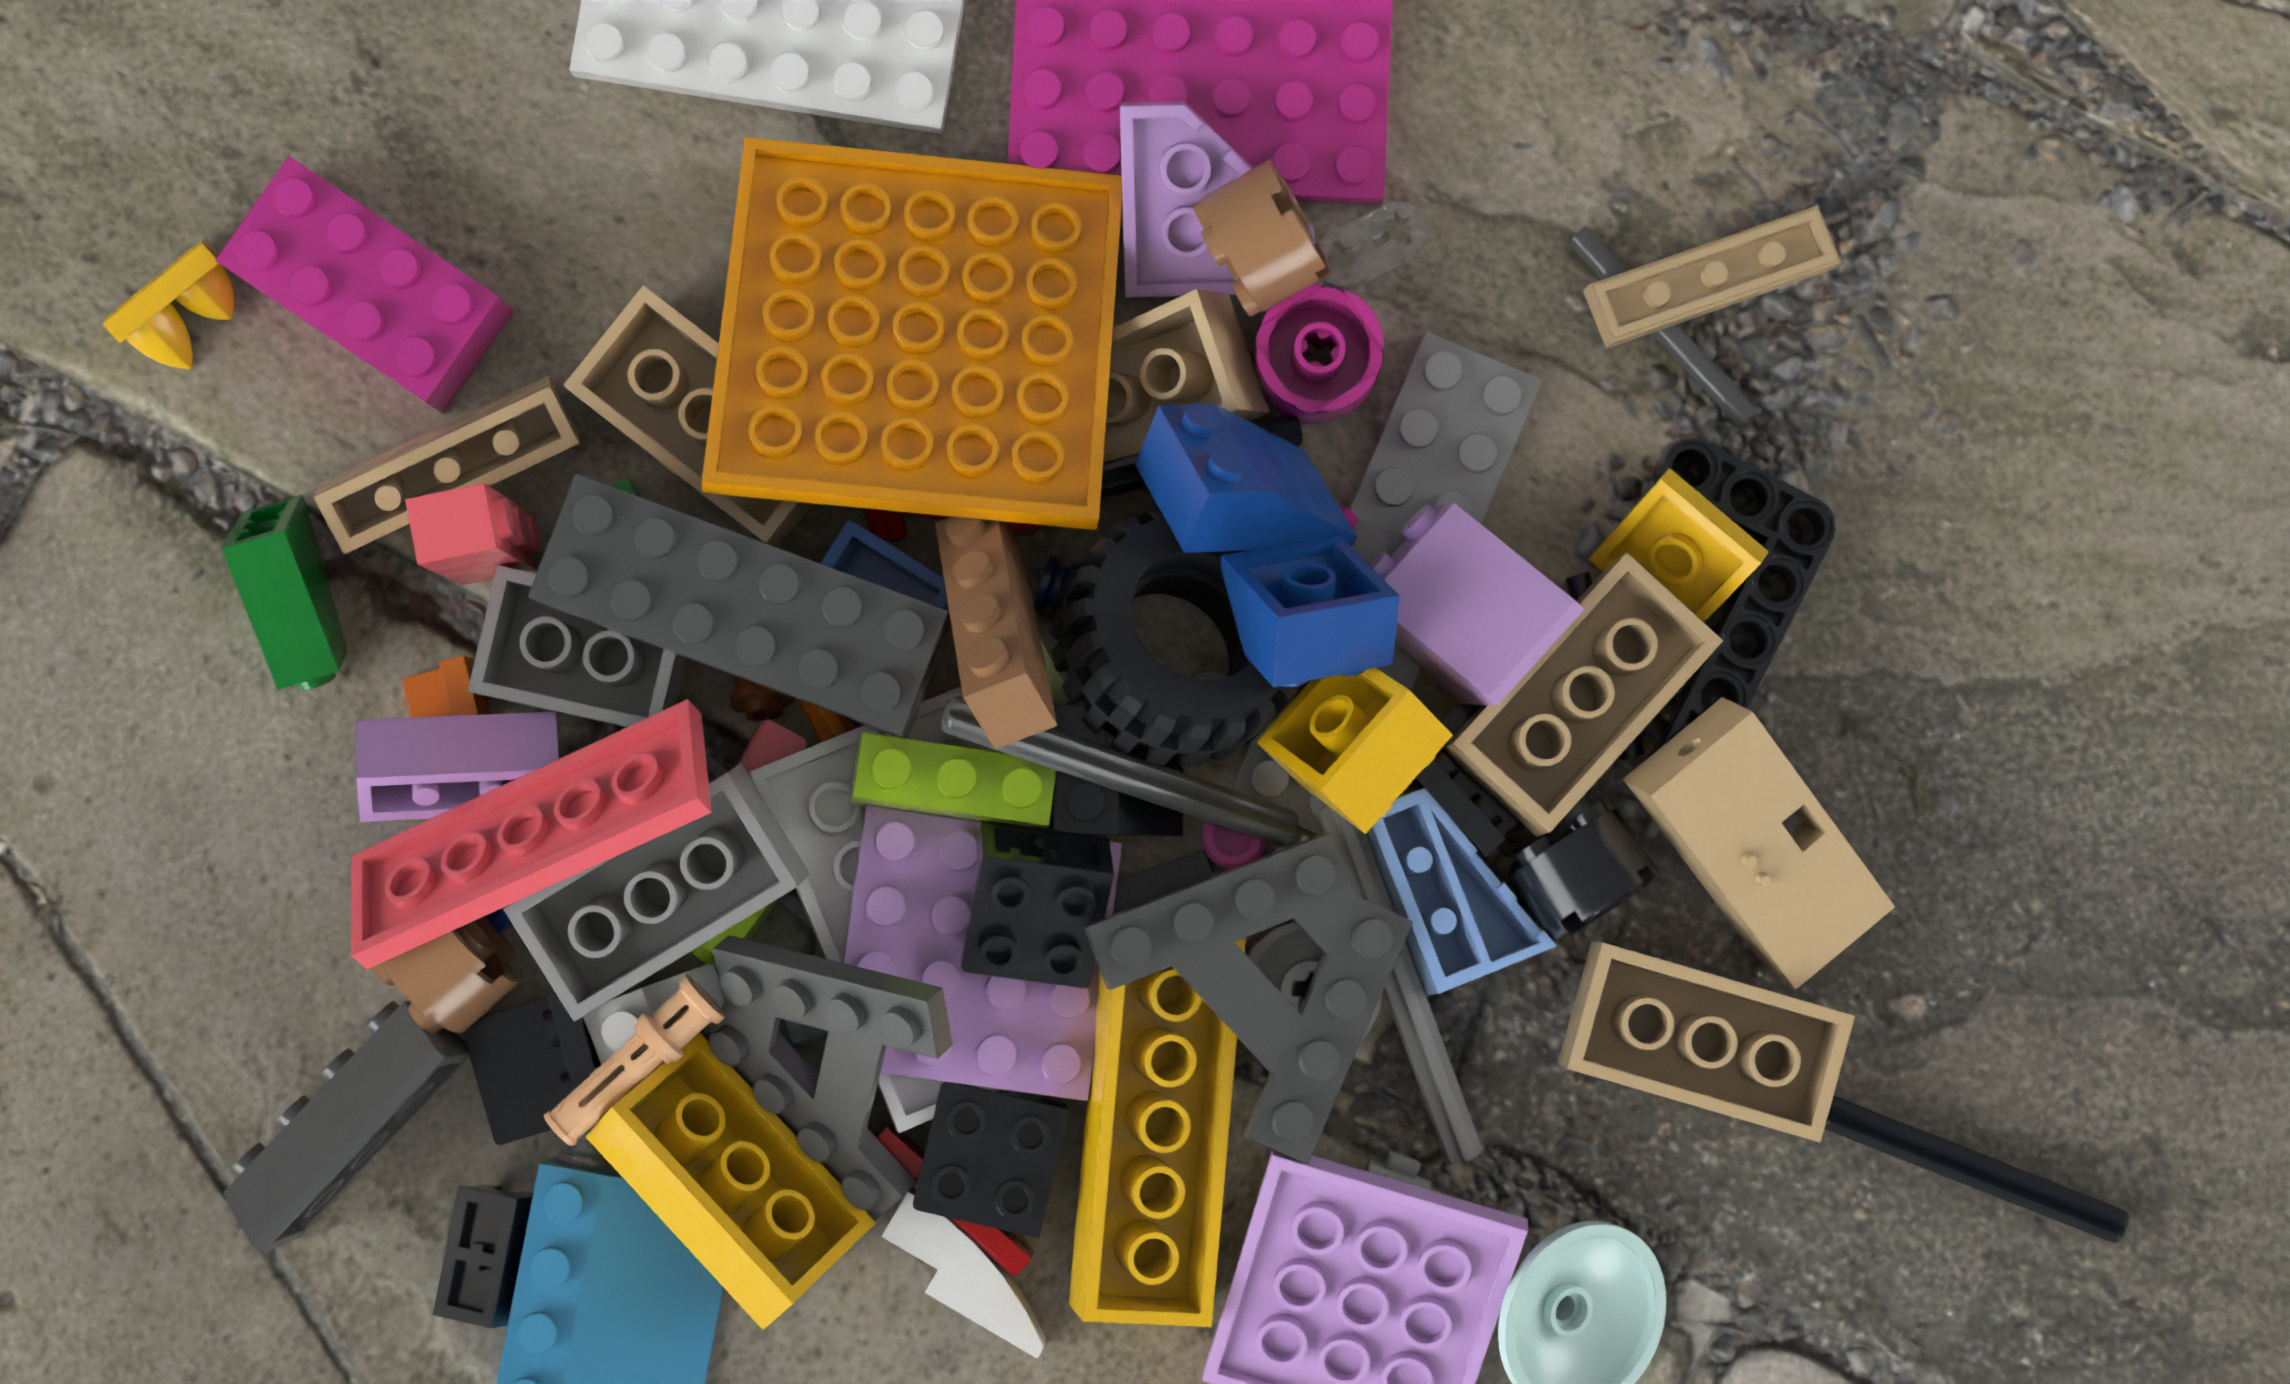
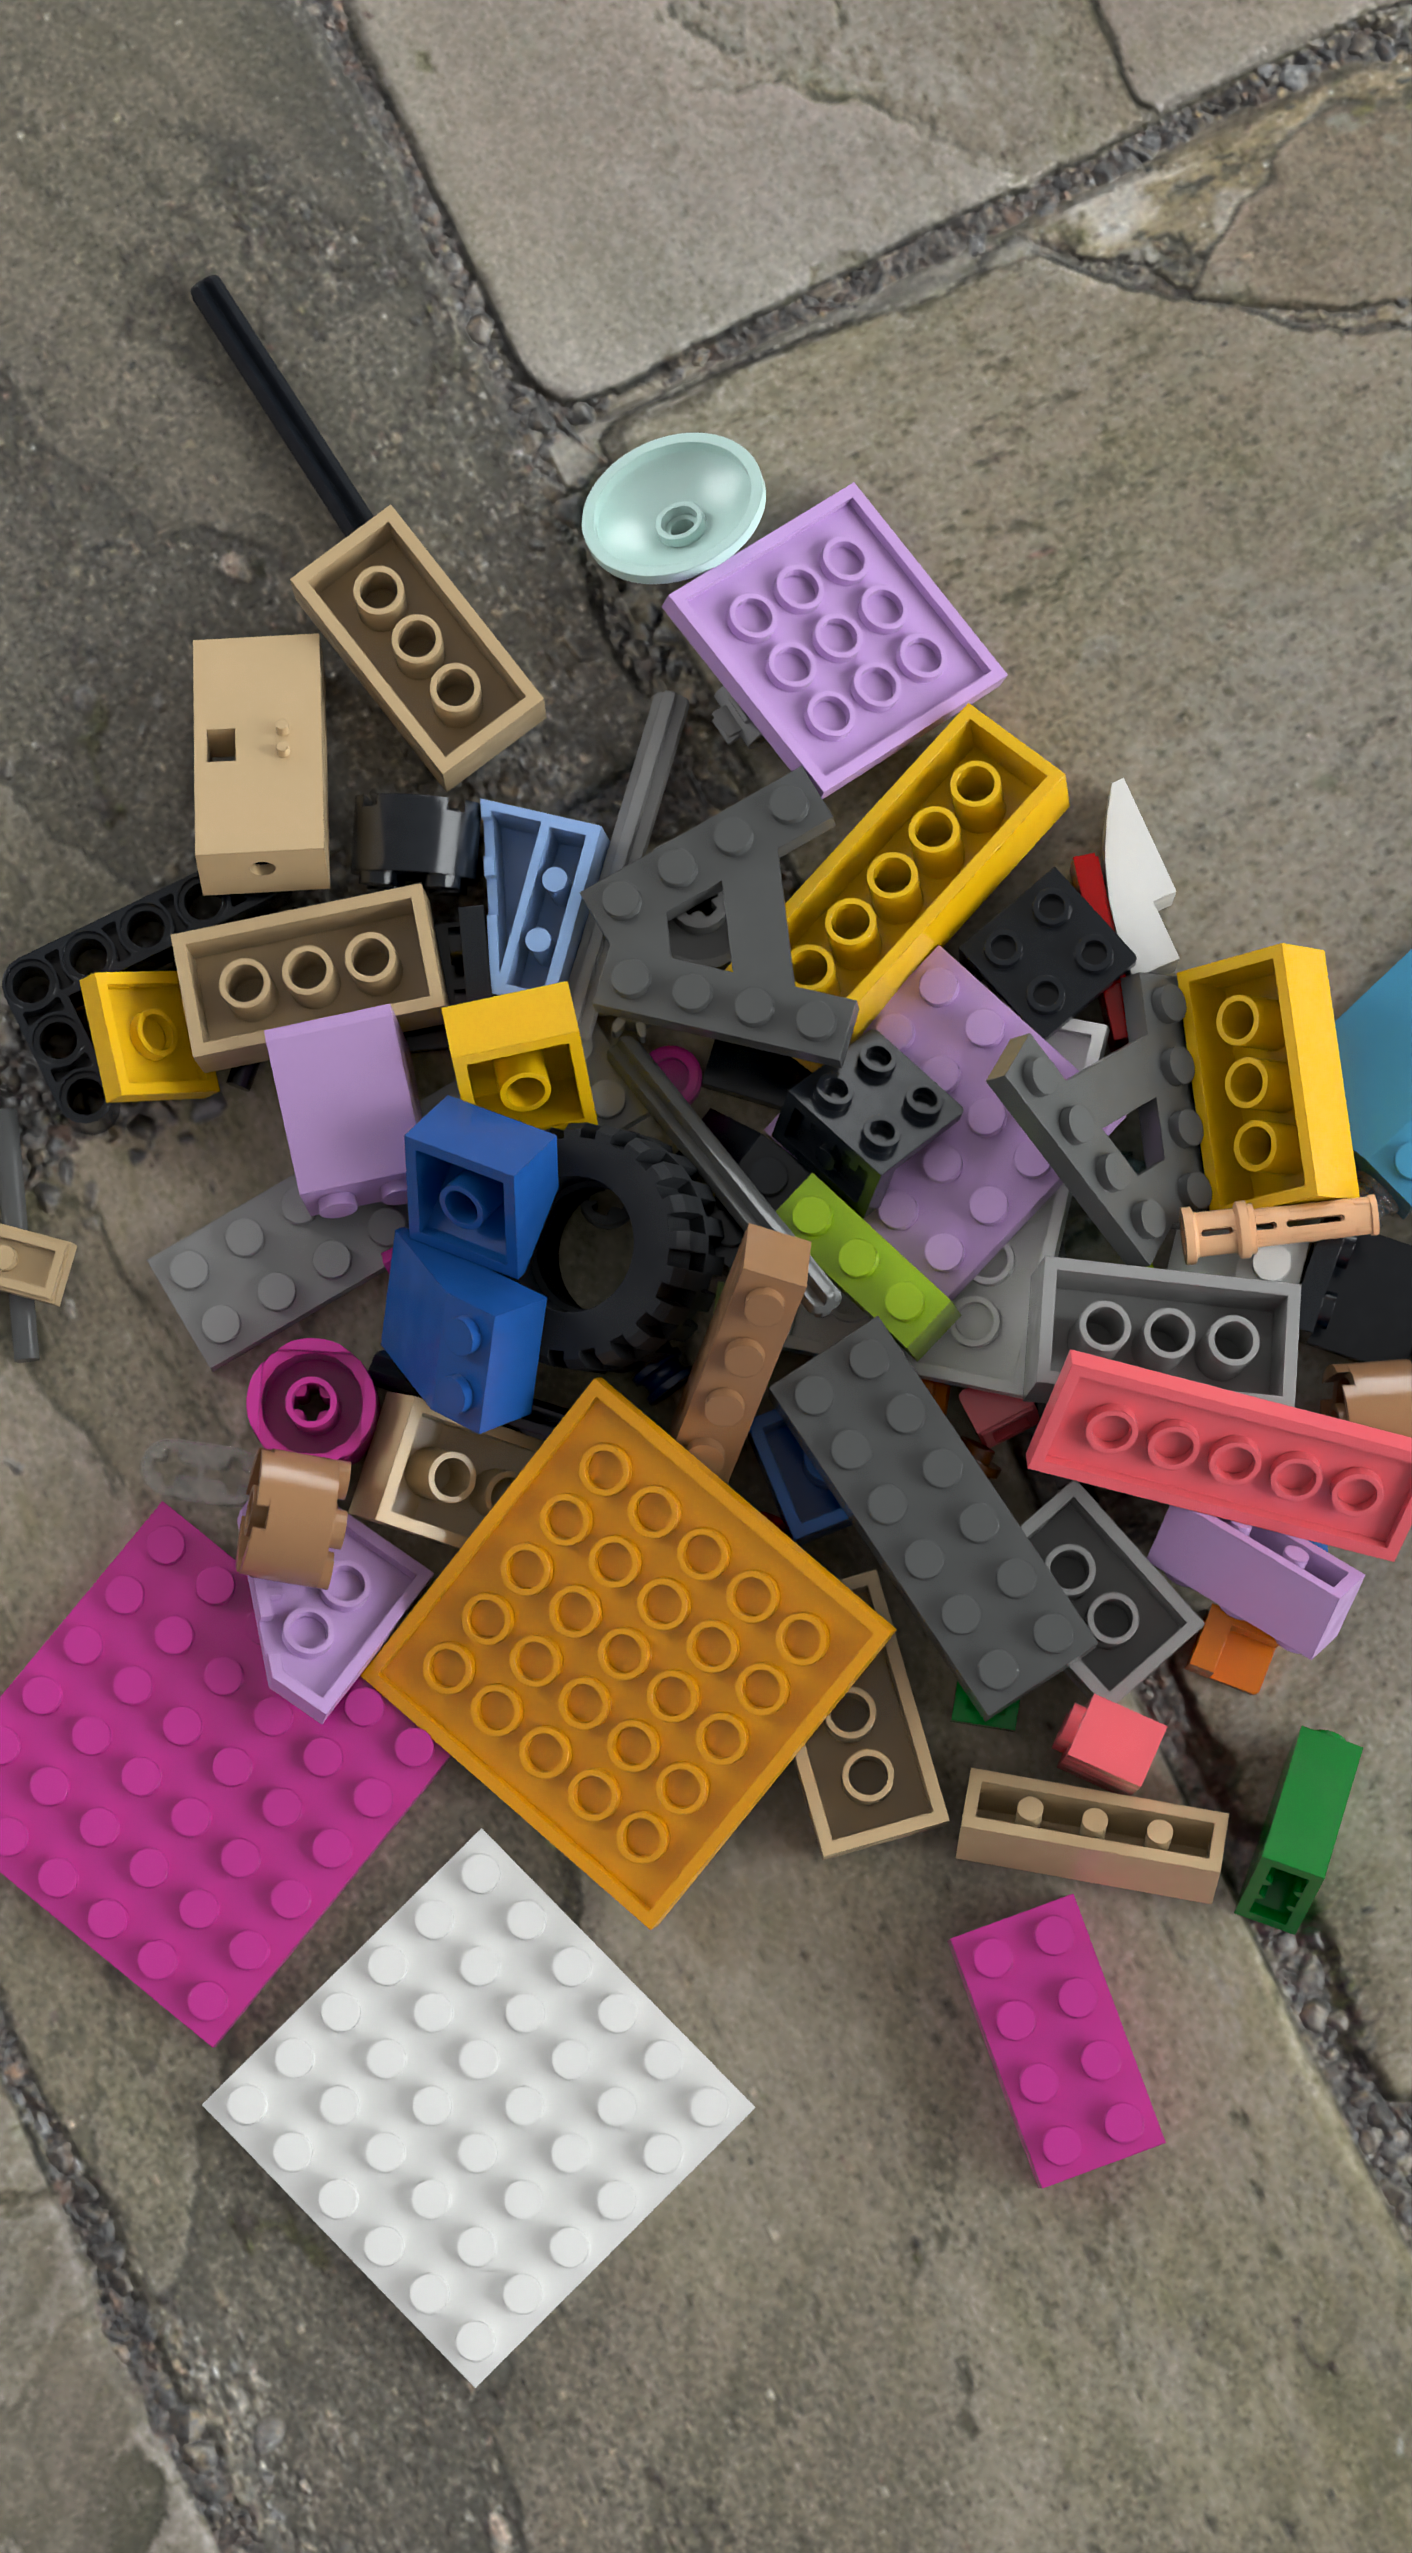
camera: 145 degrees left, 5 degrees down
yellow tile [102,237,235,370] -> none

